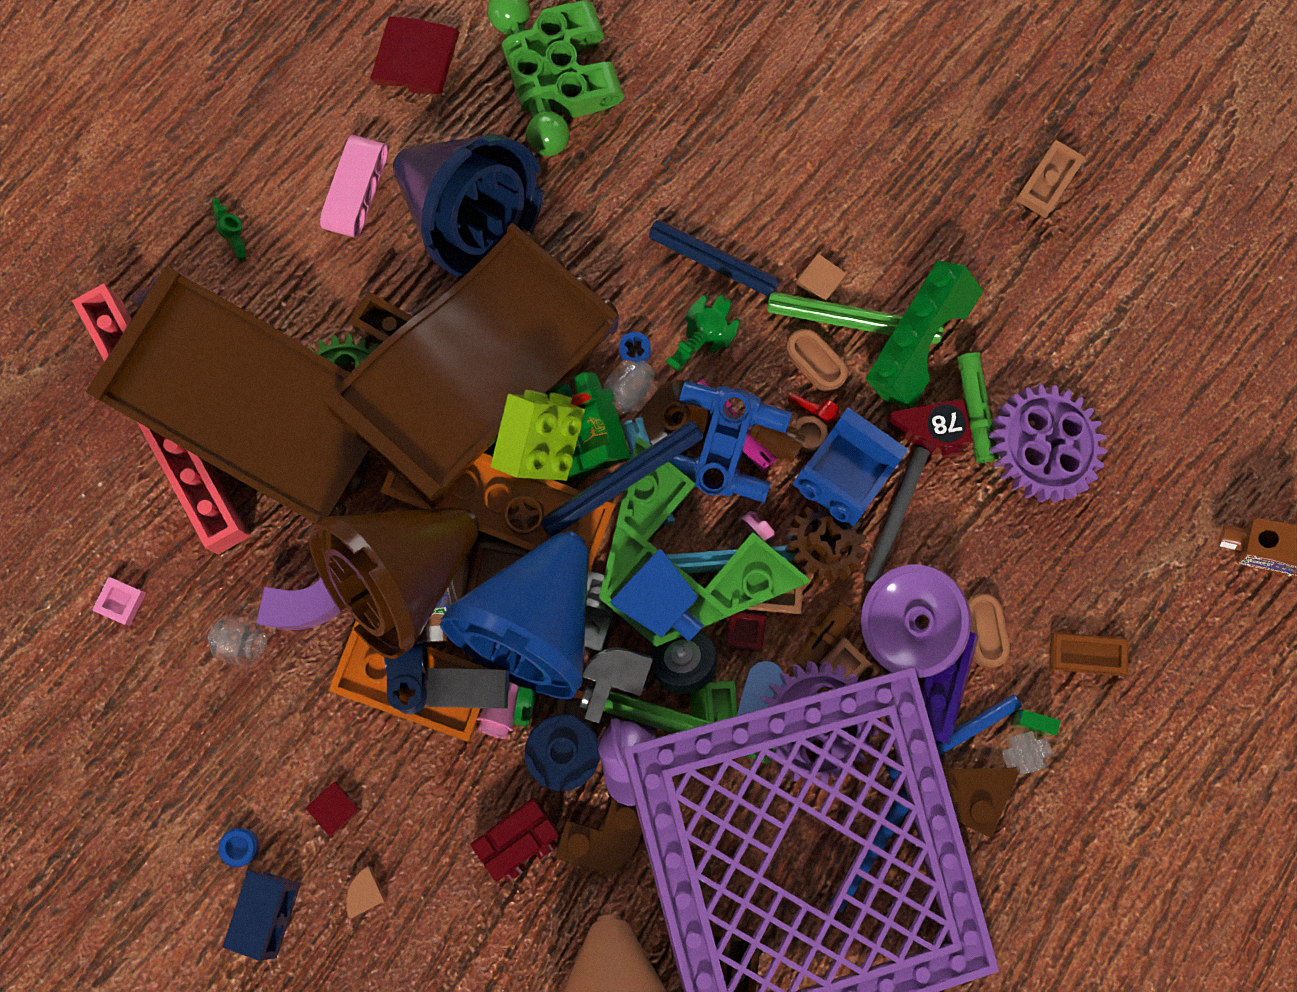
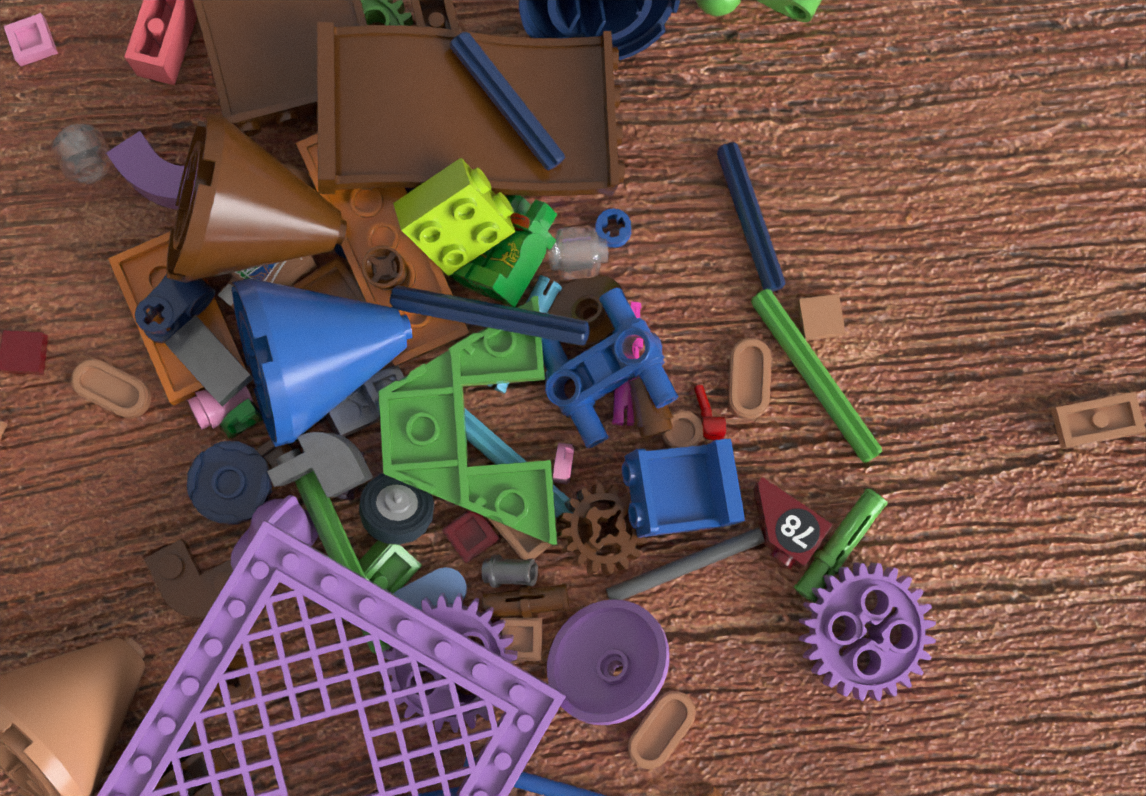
camera: 40 degrees right, 0 degrees up
dark red brick [470,797,561,883] -> none
blue torso [610,549,704,642] -> none
green piece [666,294,740,371] -> none
green arch [865,260,983,409] -> none
dark purple plate [921,632,979,745] -> none
none -> nougat tile [71,359,151,419]
none -> dark blue axle [450,32,565,170]
none -> flat silver pin [482,555,538,588]

